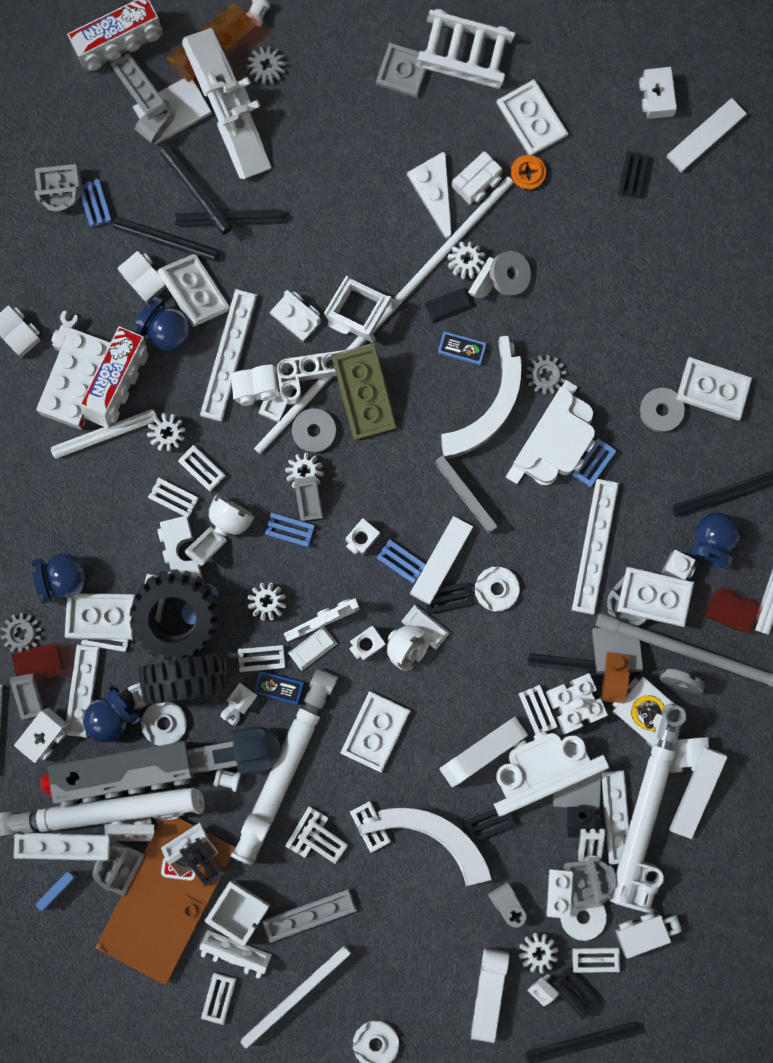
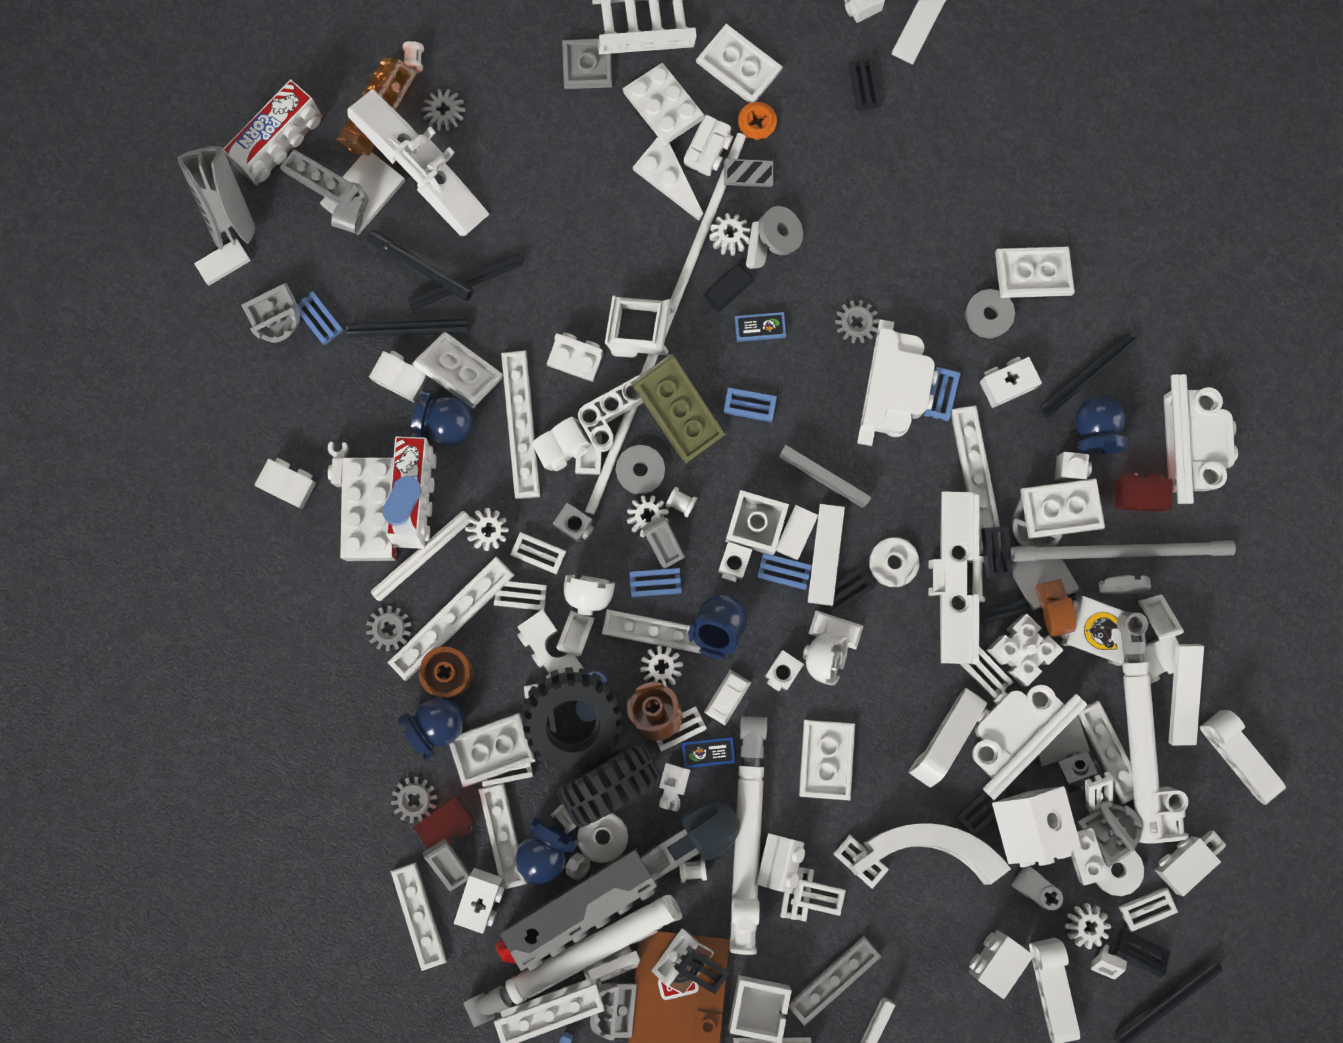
camera: 25 degrees left, 0 degrees up
white wing [284,598,359,642] -> none
white arch [441,336,521,459] -> none
none -> light grey piece [177,146,255,250]
none -> white tile [194,238,251,286]
none -> light grey gear [366,606,411,651]
none -> medium blue tile [383,476,421,526]
none -> white tile [388,557,514,681]
none -> dark orange brick [419,647,473,698]
none -> light grey brick [553,503,594,542]
none -> white tile [566,853,590,880]
none -> white tile [602,609,701,654]
none -> white plate [623,63,704,145]
none -> dark orange brick [627,682,682,741]
none -> white bush [665,487,697,518]
none -> dark blue tile [688,594,747,659]
none -> medium blue tile [723,388,777,422]
none -> light grey tile [724,159,773,187]
none -> white brick [725,490,789,555]
none -> white brick [756,833,805,894]
none -> white tile [776,505,818,561]
none -> white piece [928,492,985,664]
none -> white brick [968,930,1034,999]
none -> white brick [980,357,1042,408]
none -> black tile [981,527,1013,579]
none -> white brick [992,786,1081,867]
none -> white tile [1138,594,1184,640]
none -> white beam [1200,710,1286,805]

